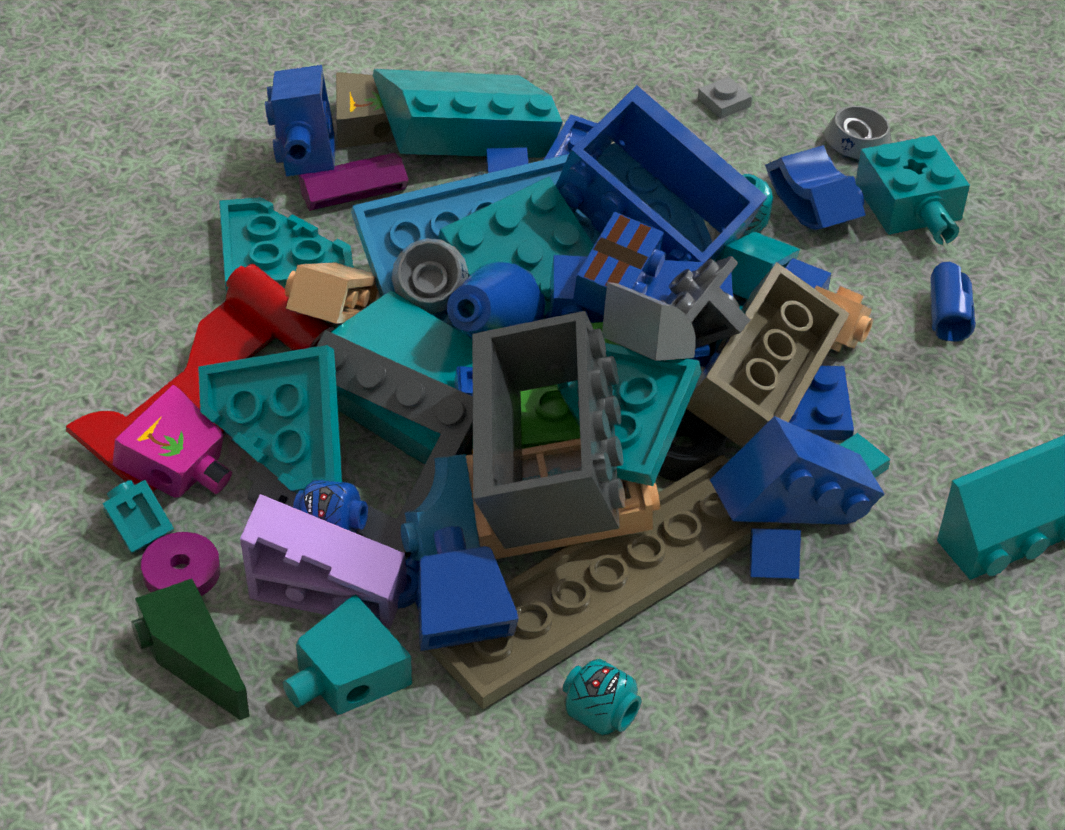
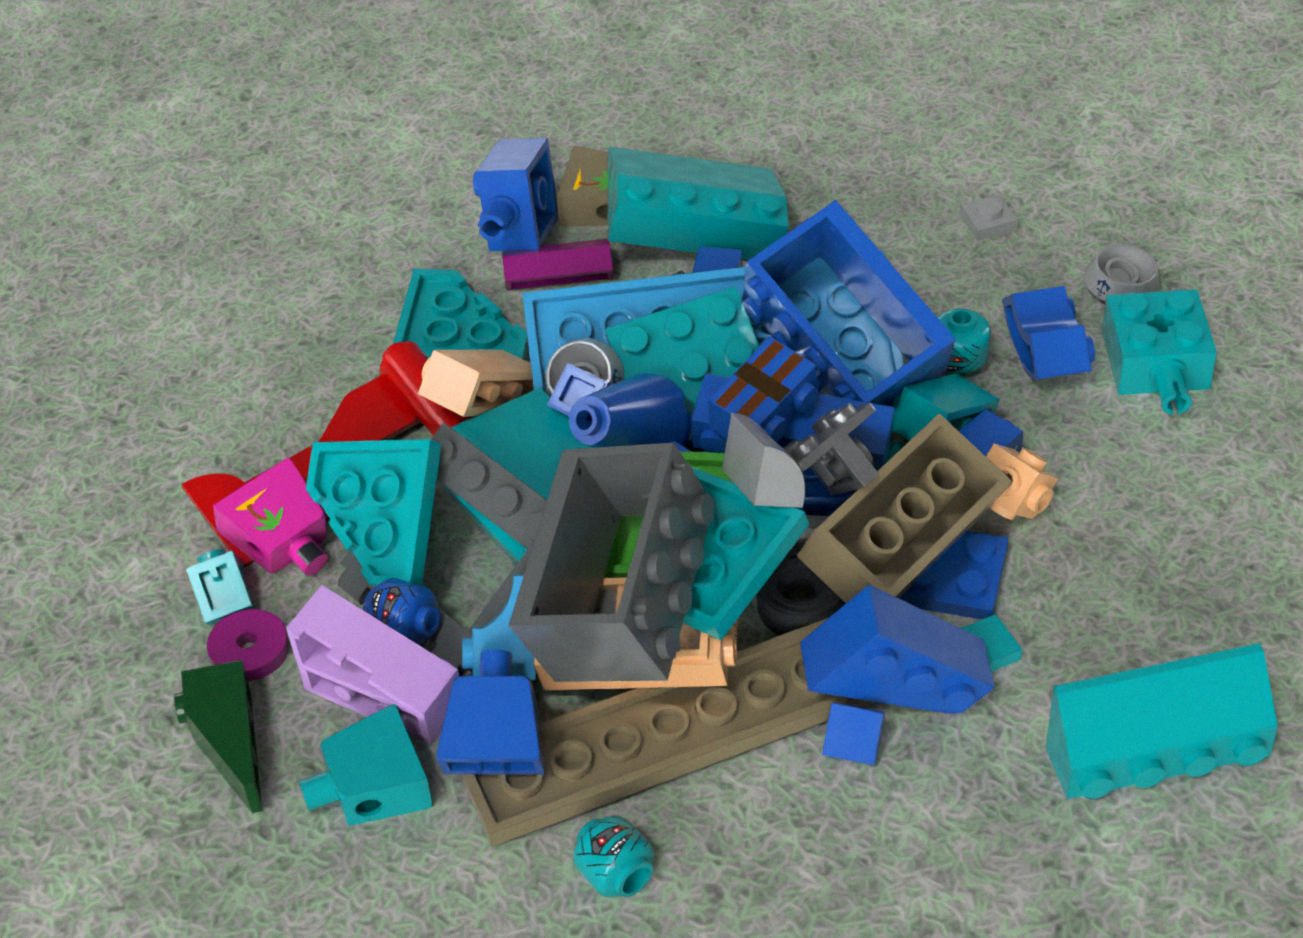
camera: 20 degrees right, 0 degrees up
blue arm [930,262,976,342] -> none
none -> tile [547,363,612,416]

